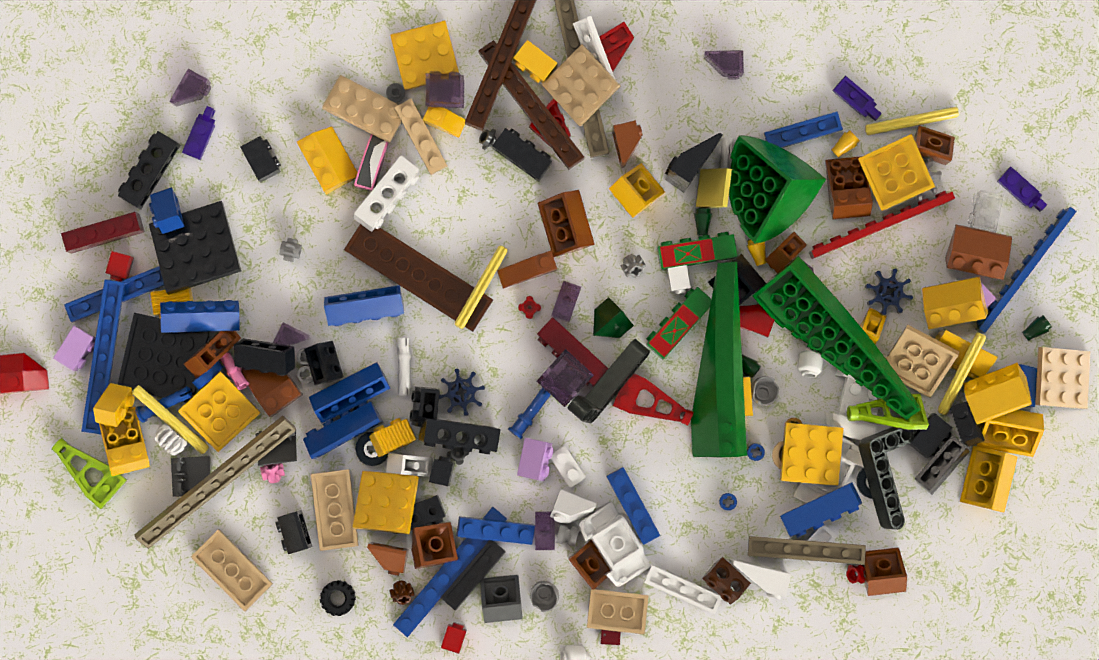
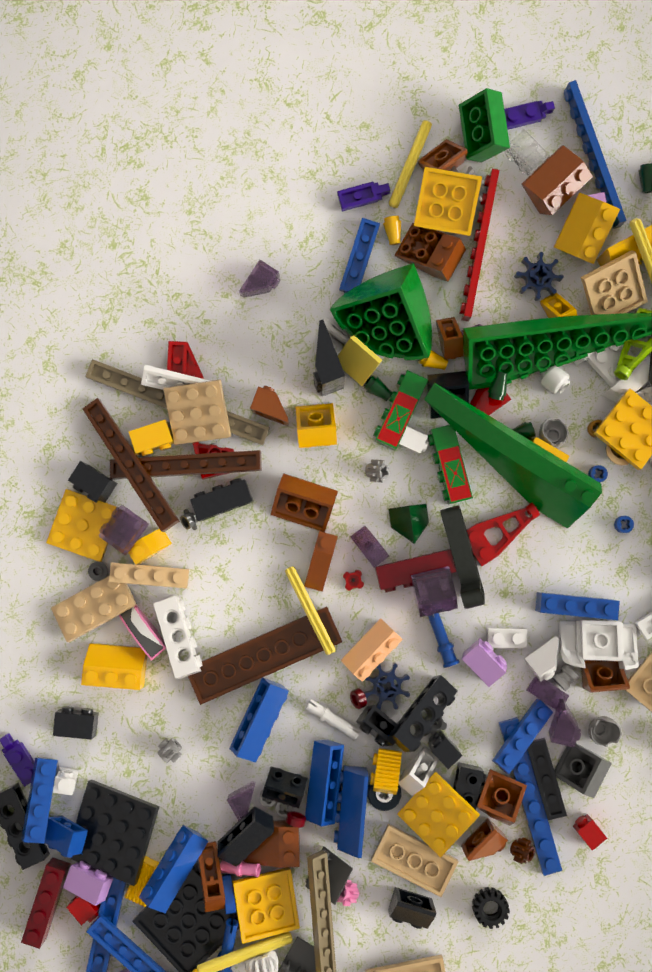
camera: 55 degrees left, 0 degrees up
none -> blue brick [21,758,58,844]
none -> white brick [53,767,79,796]
none -> lavender brick [63,861,113,906]
none -> black brick [68,461,118,503]
none -> dark red tile [286,811,306,828]
none -> light nougat brick [341,618,403,682]
none -> dark red tile [350,688,367,709]
none -> green brick [458,88,510,163]
none -> dark green cone [487,371,508,401]
none -> clear purple slope [548,699,581,748]

